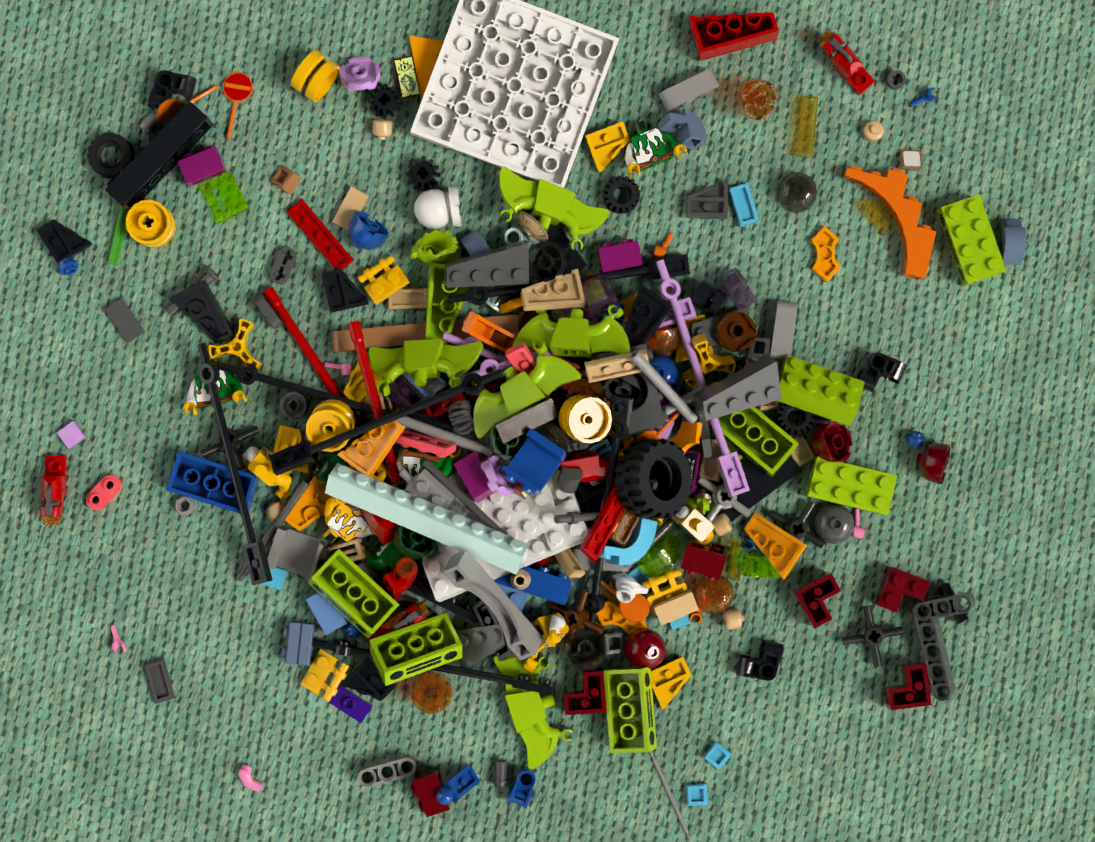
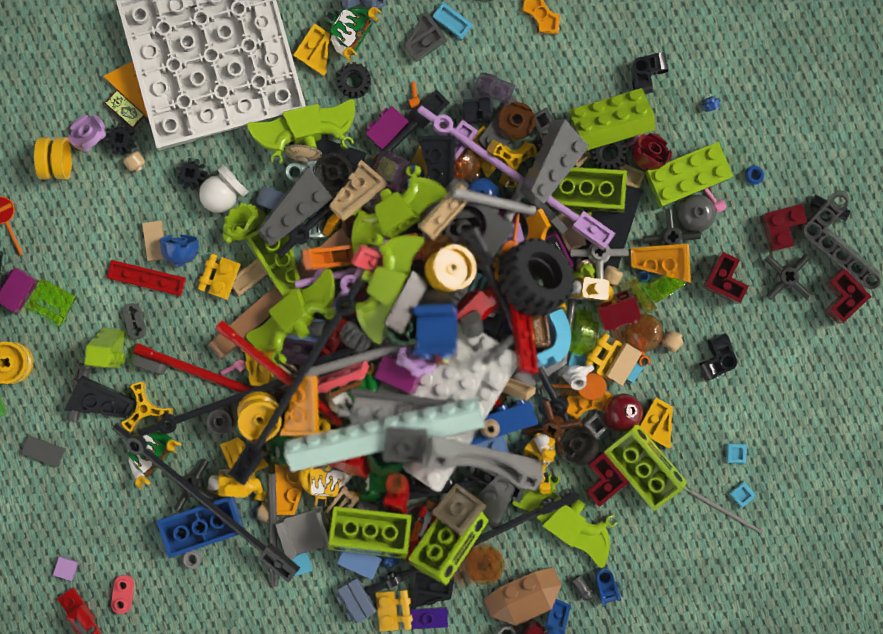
camera: 30 degrees left, 0 degrees up
medium nougat slope [270,165,301,195] -> none
black wing [321,269,369,313] -> none
light grey beam [769,300,797,361] -> none
dark red cylinder [916,443,950,484] -> none
none -> lime wedge [85,328,125,368]
none -> dark grey tile [382,427,428,463]
none -> dark tan tile [431,483,486,536]
none -> medium nougat wedge [484,567,562,626]
none -> blue plate [744,166,764,185]

